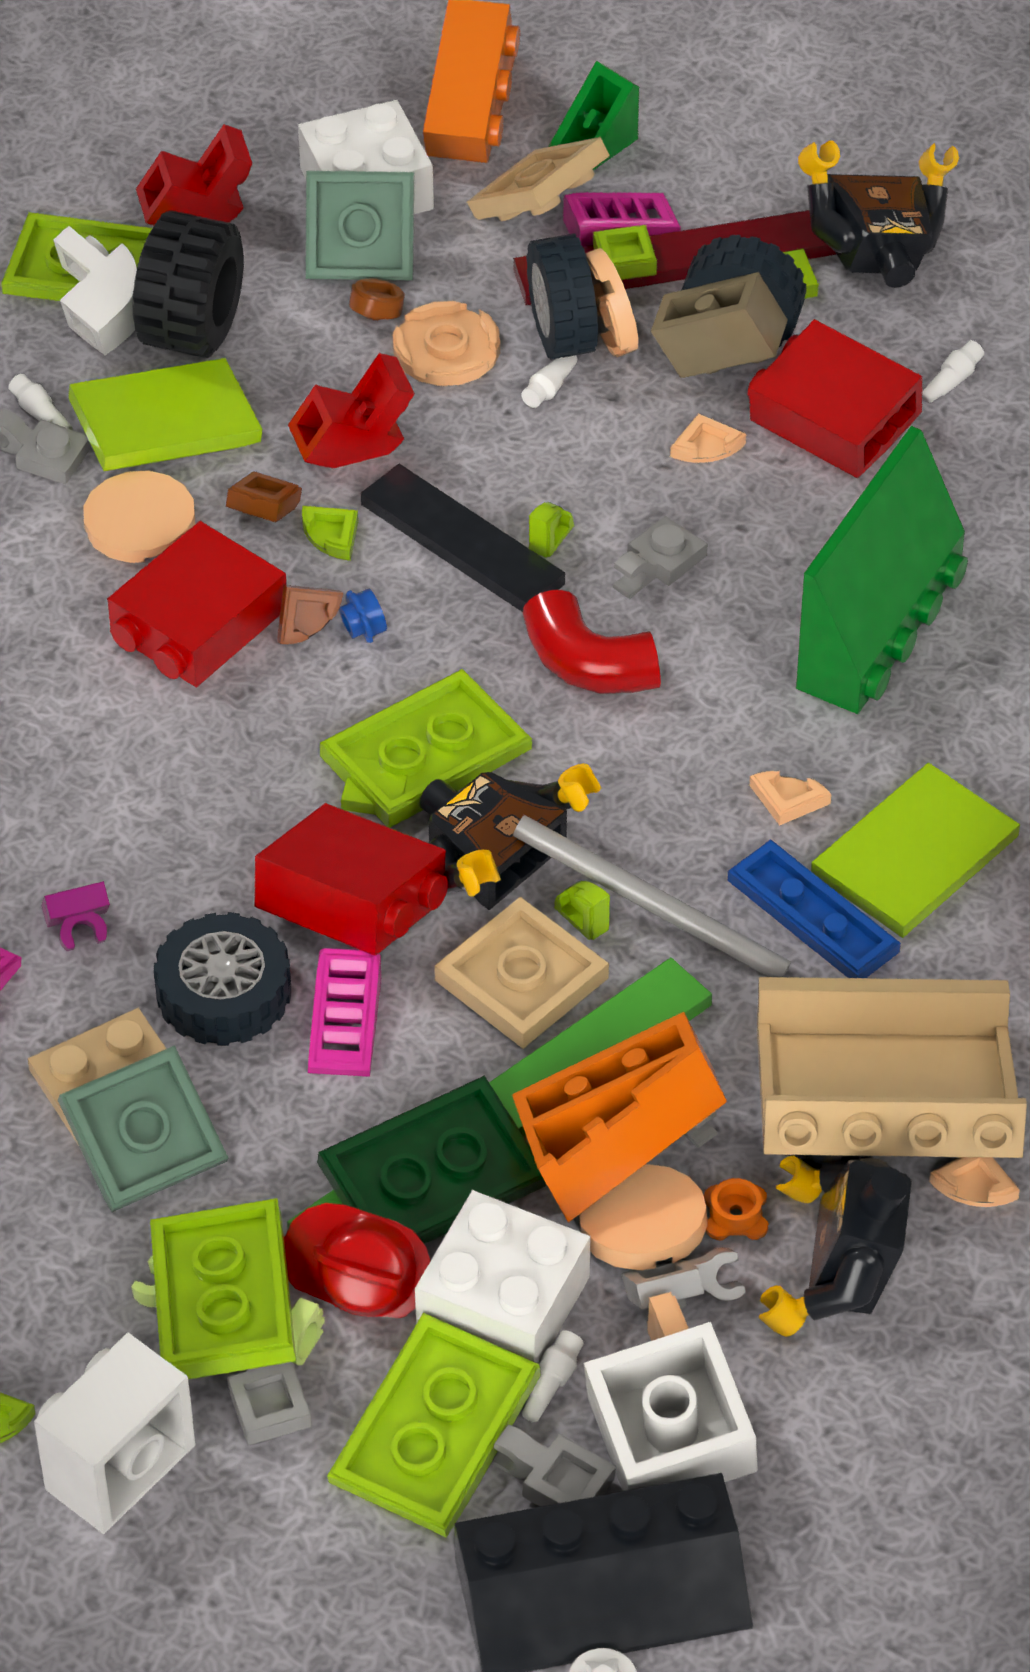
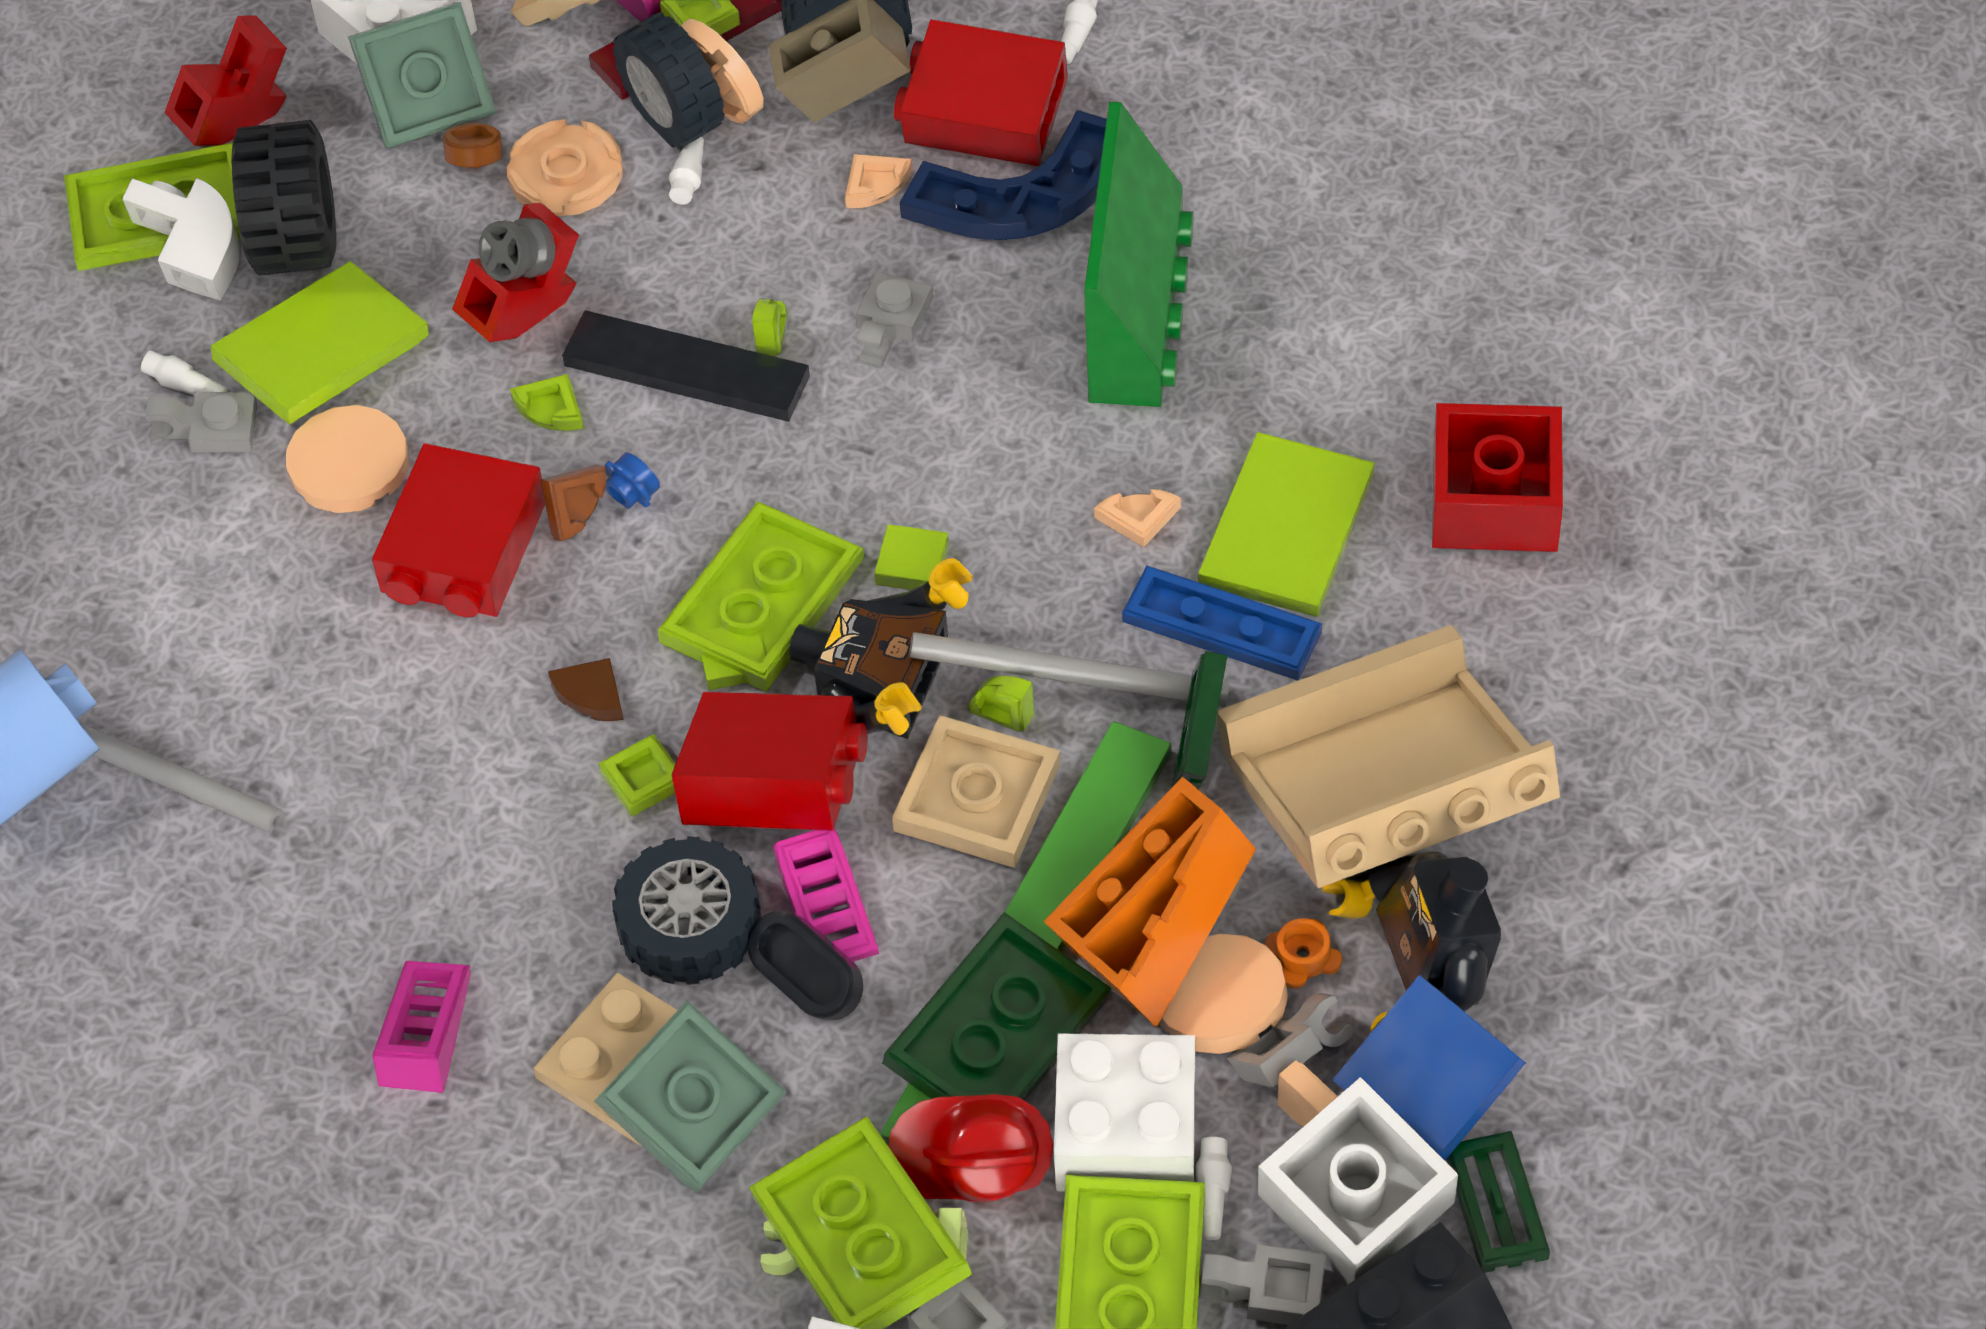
camera: 20 degrees left, 5 degrees up
magenta tile [41,881,110,951] -> none
dark orange tile [226,471,302,522] -> none
red cylinder [522,590,661,694] -> none
light nougat tile [929,1157,1020,1207] -> none
none -> dark grey wheel [479,217,556,282]
none -> reddish brown tile [548,658,624,721]
none -> lime tile [598,734,675,817]
none -> black tile [748,911,863,1020]
none -> lime tile [874,524,949,590]
none -> dark blue plate [900,110,1107,240]
none -> dark green tile [1172,651,1228,789]
none -> blue tile [1333,975,1526,1161]
none -> dark green tile [1446,1131,1550,1273]

